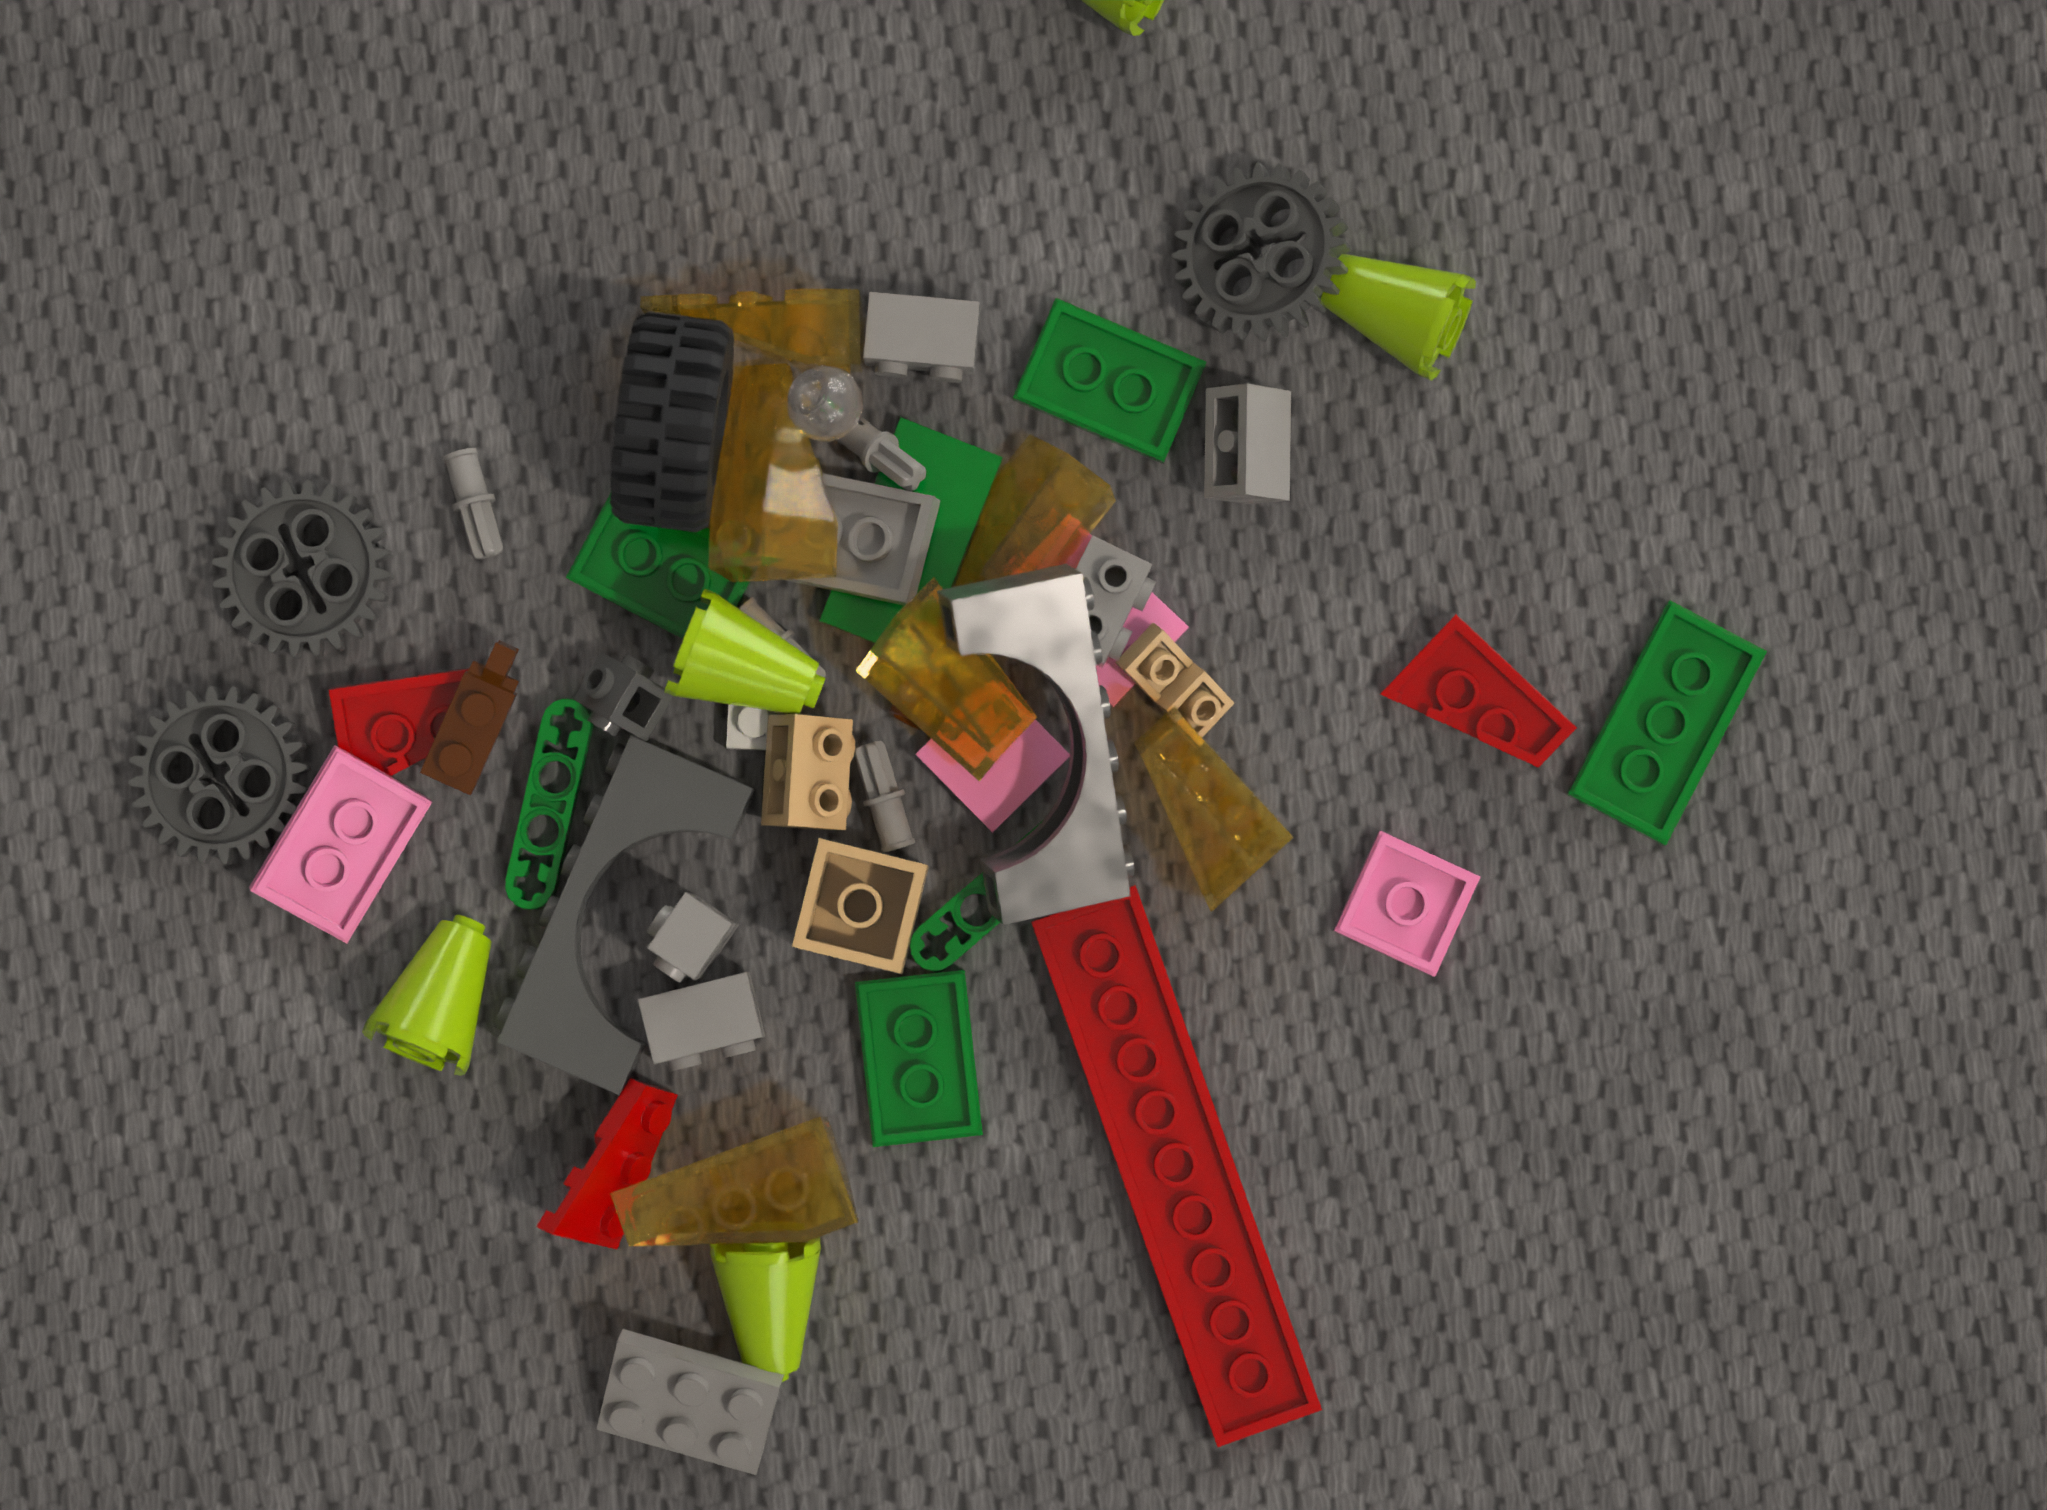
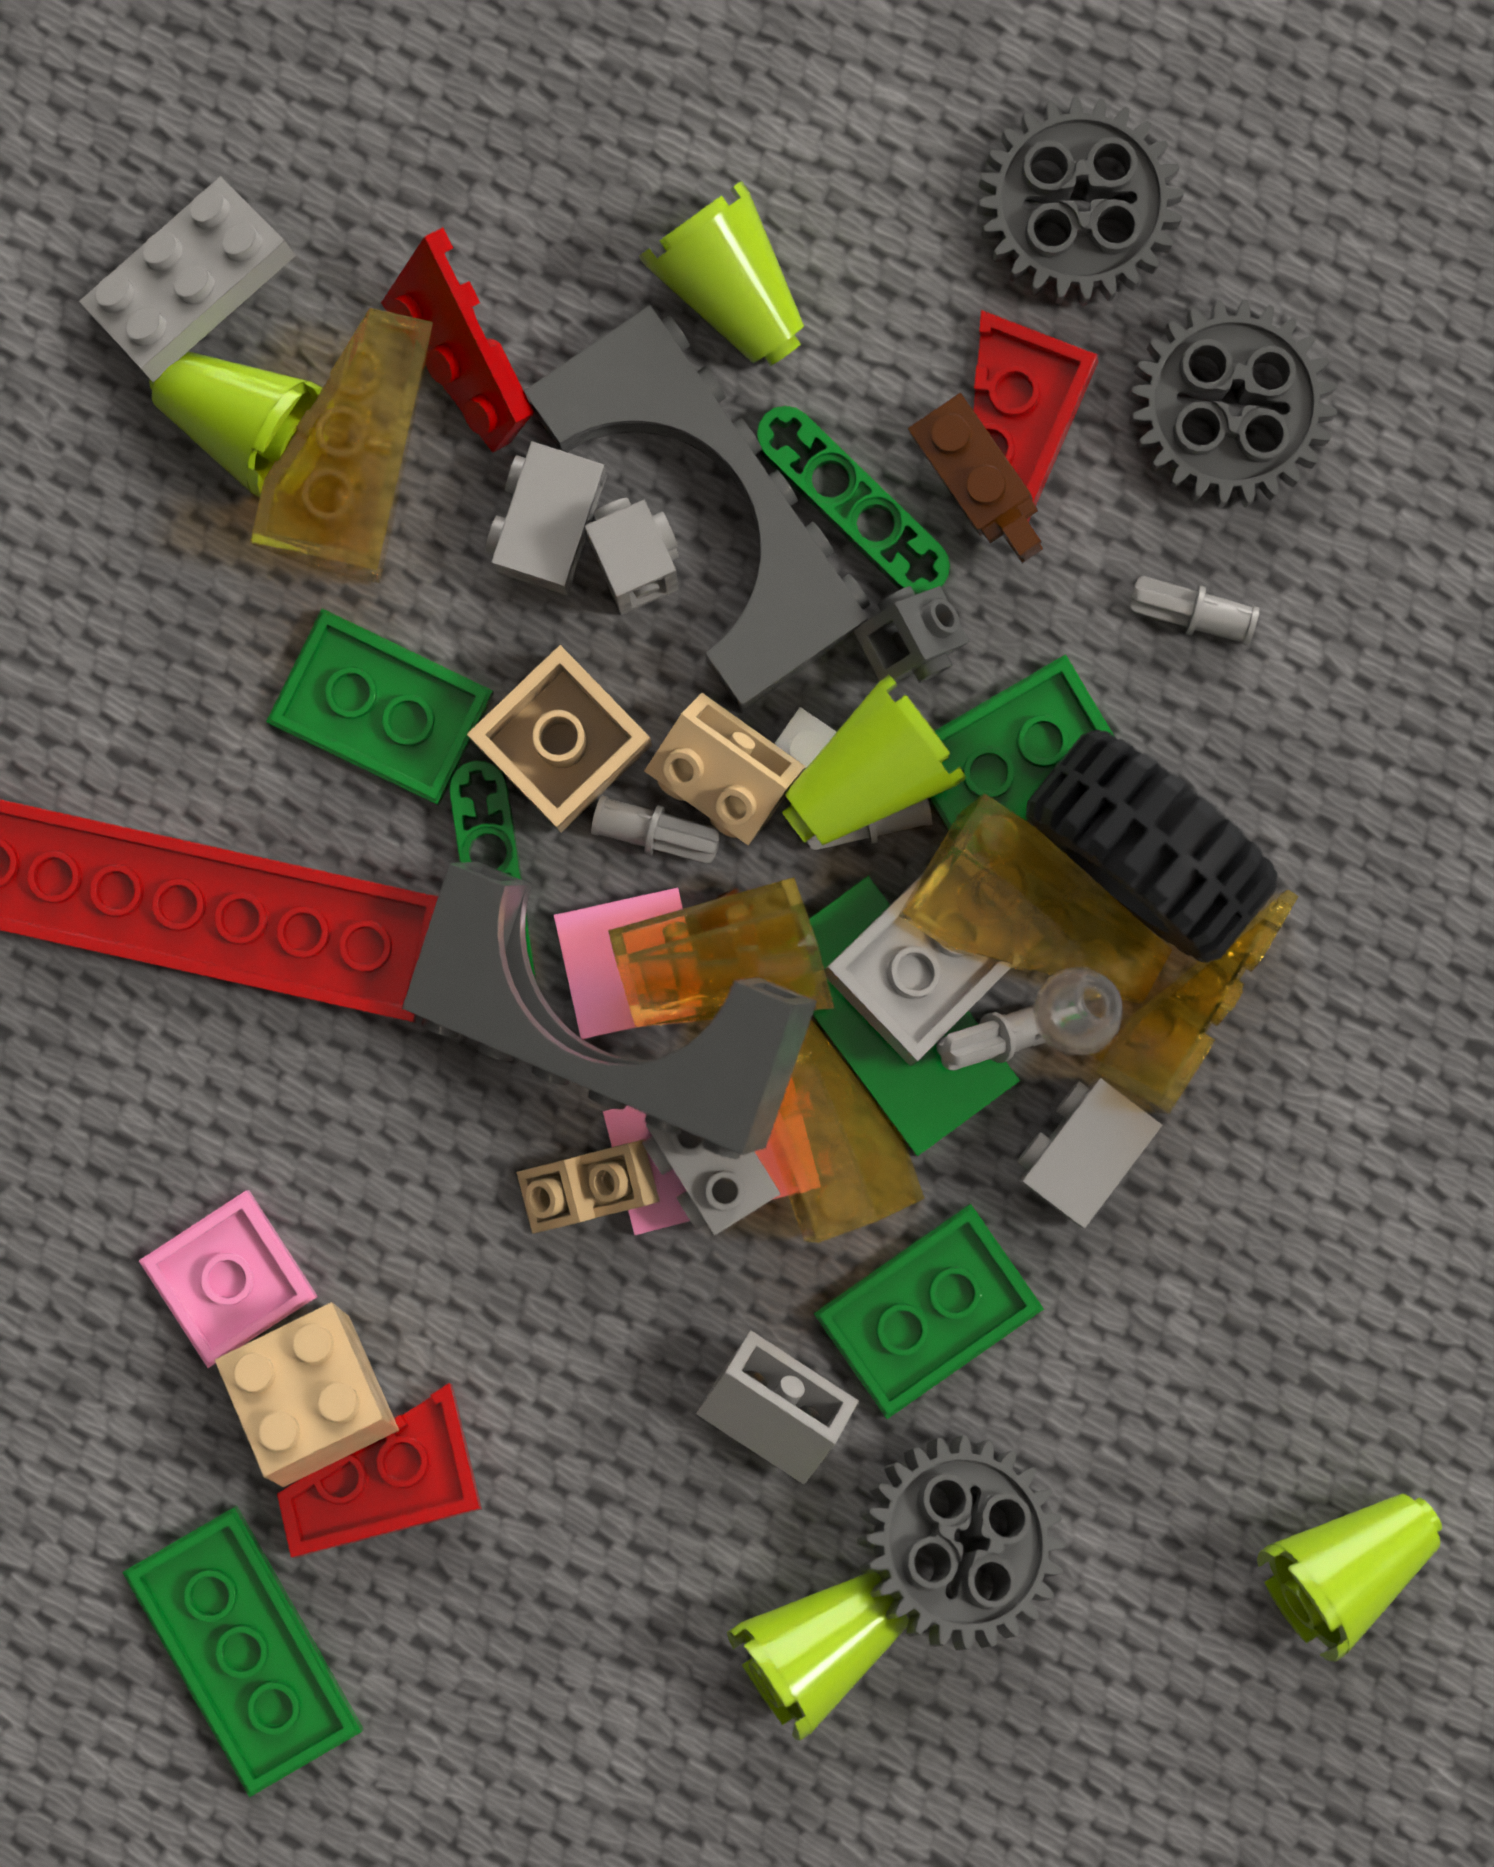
camera: 120 degrees right, 0 degrees up
bright pink tile [249,745,432,944] -> none
clear yellow wedge [1134,706,1294,912] -> none
none -> tan brick [215,1302,399,1487]

